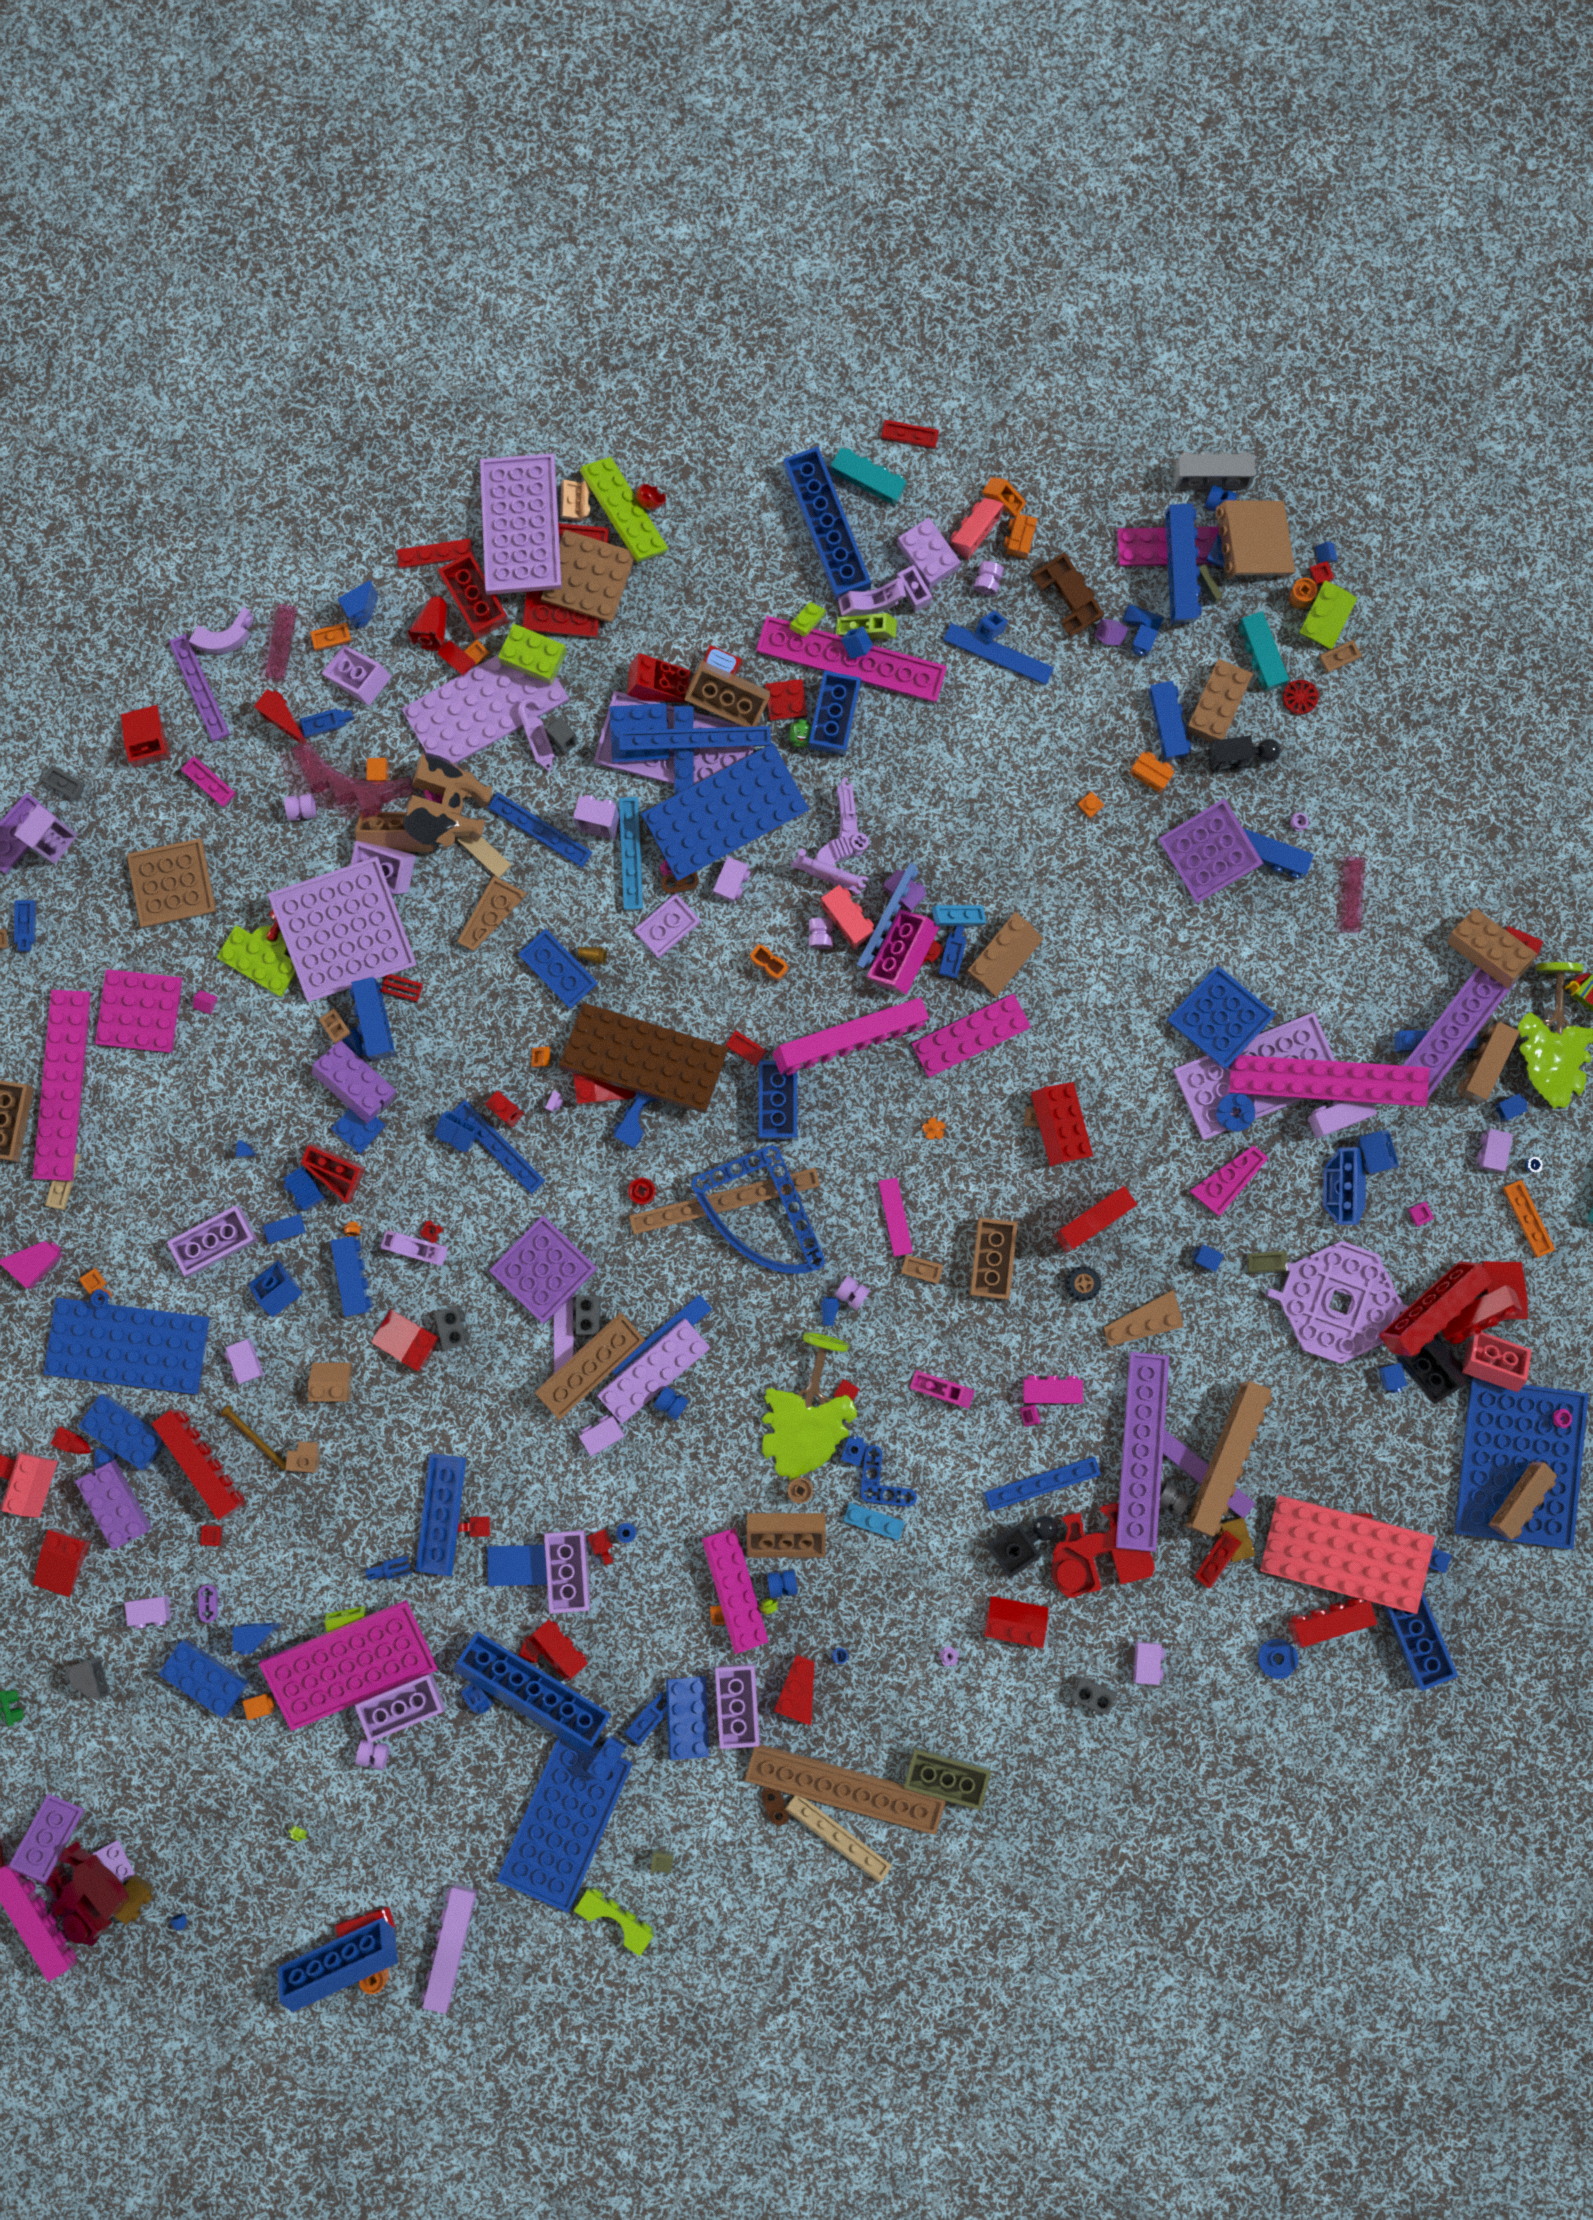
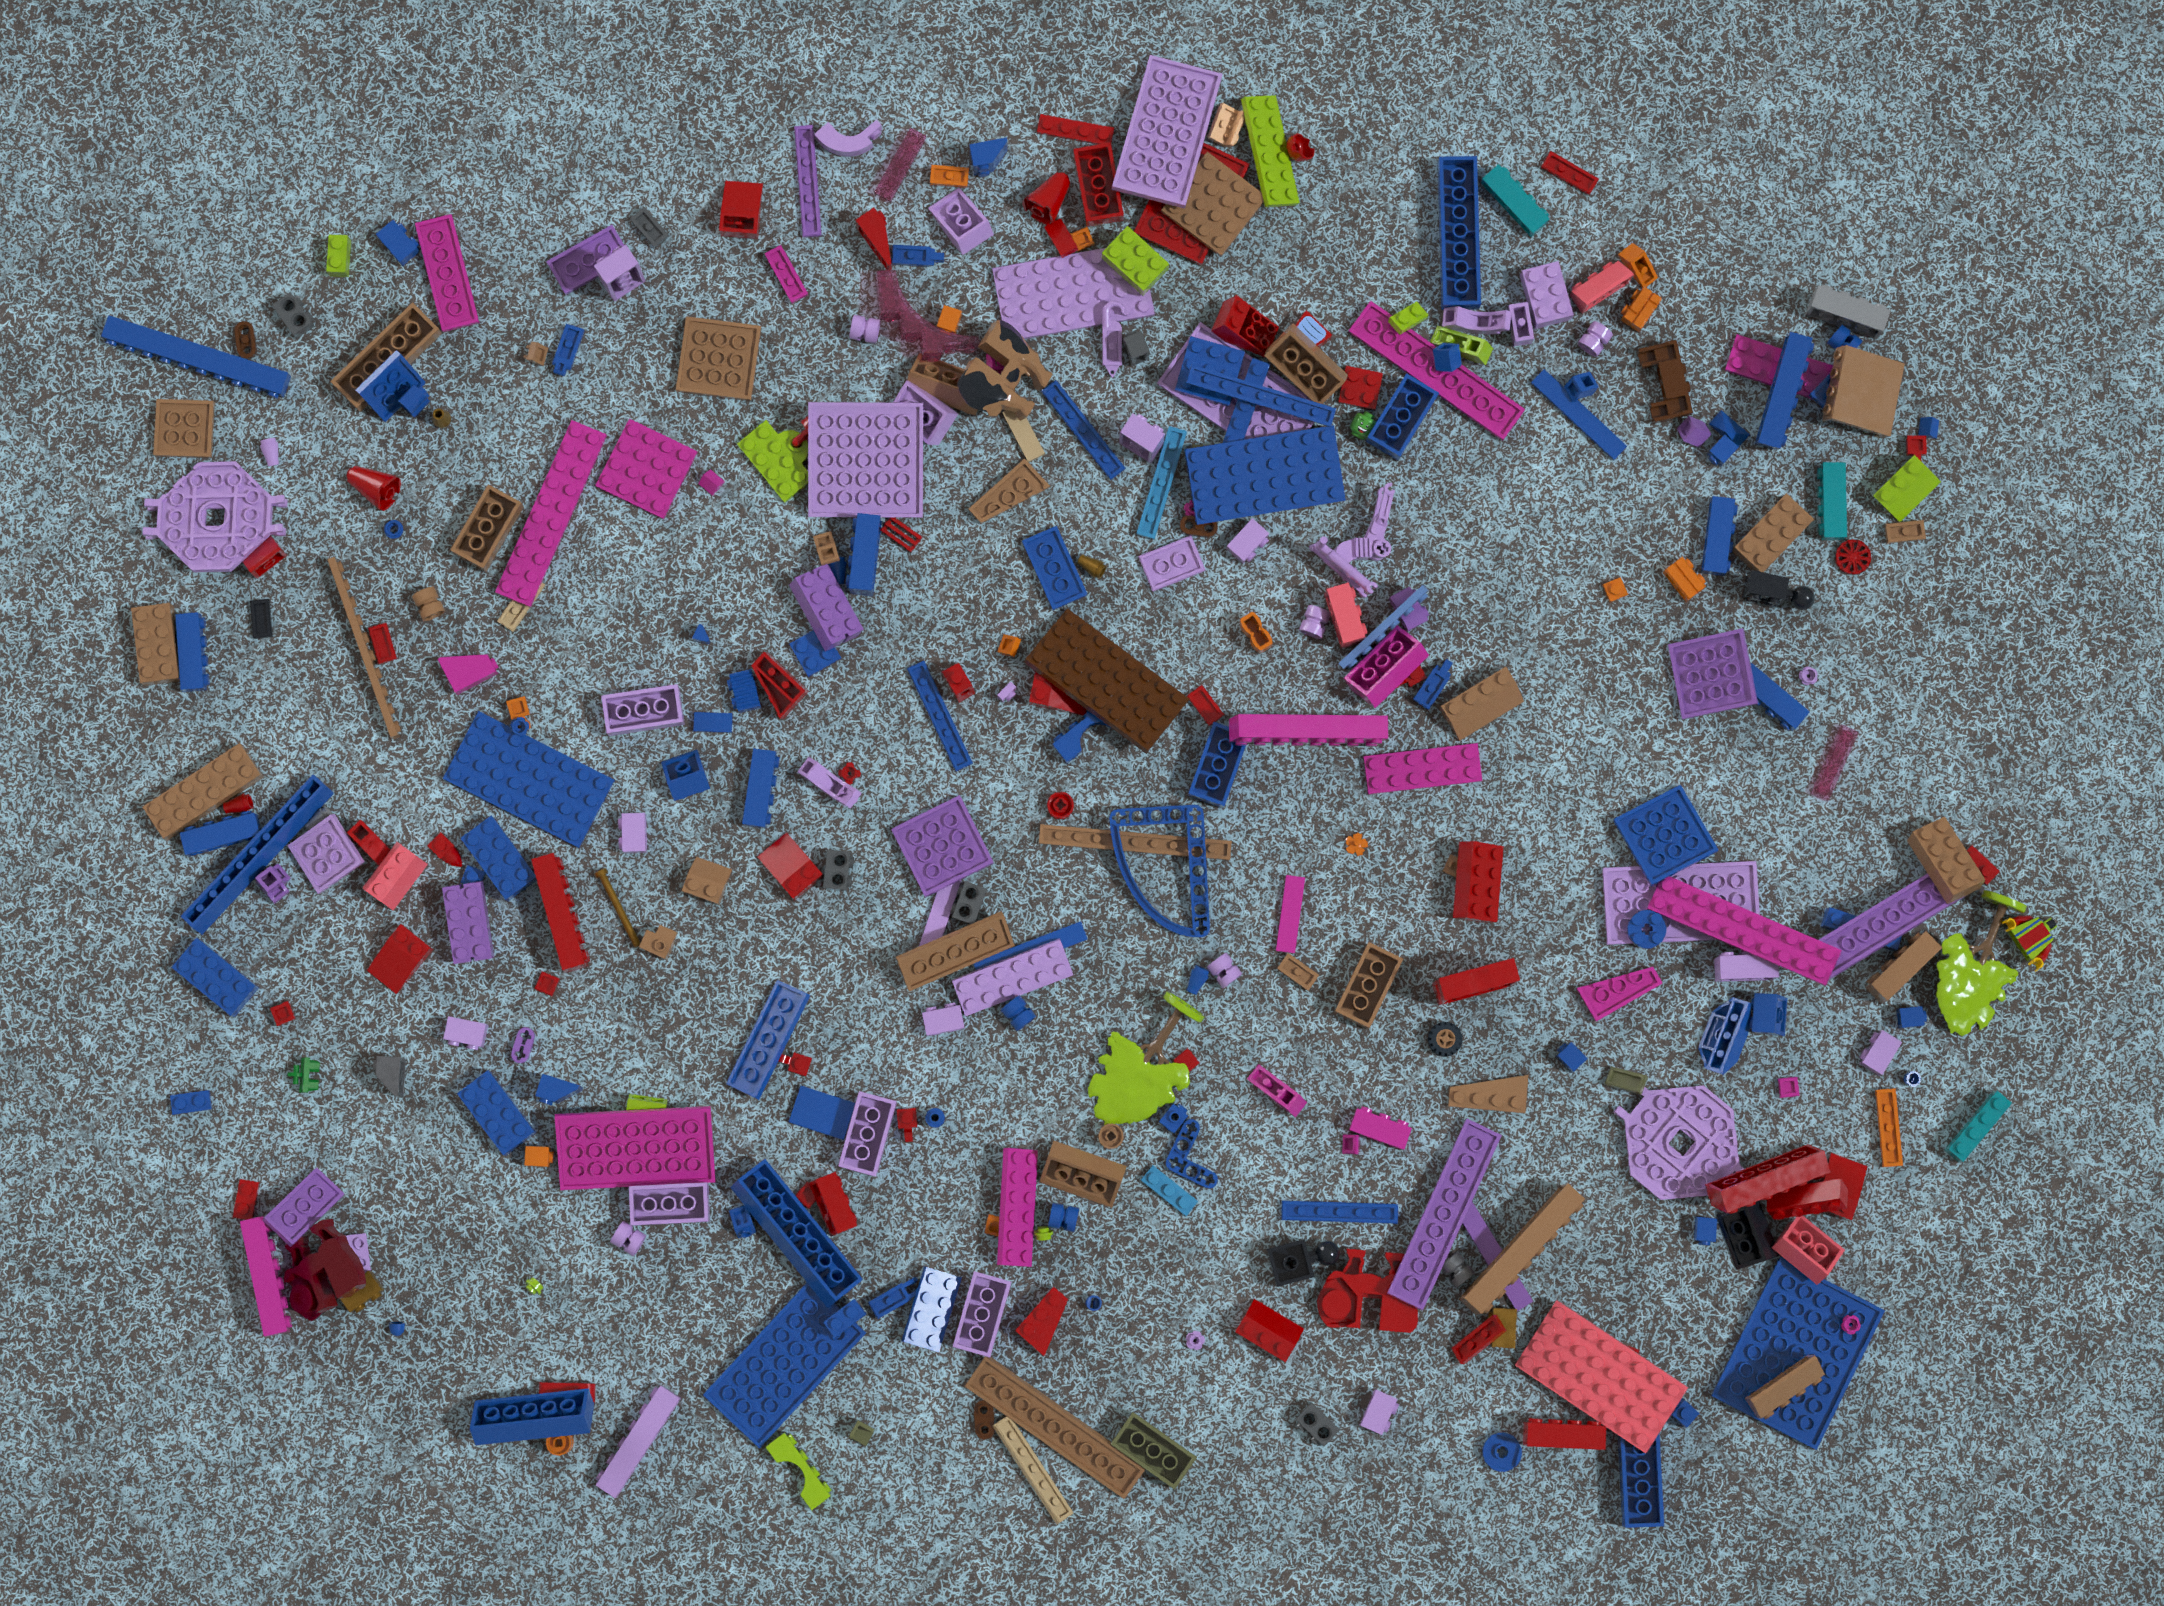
camera: 15 degrees right, 0 degrees up
orange plate [343,1222,362,1237] -> none
blue arm [366,1556,412,1581] -> none
blue brick [434,1111,480,1152] -> none
dark azure plate [932,905,987,926] -> none
olive tile [1198,565,1222,605] -> none
orange wheel [1288,578,1318,609] -> none

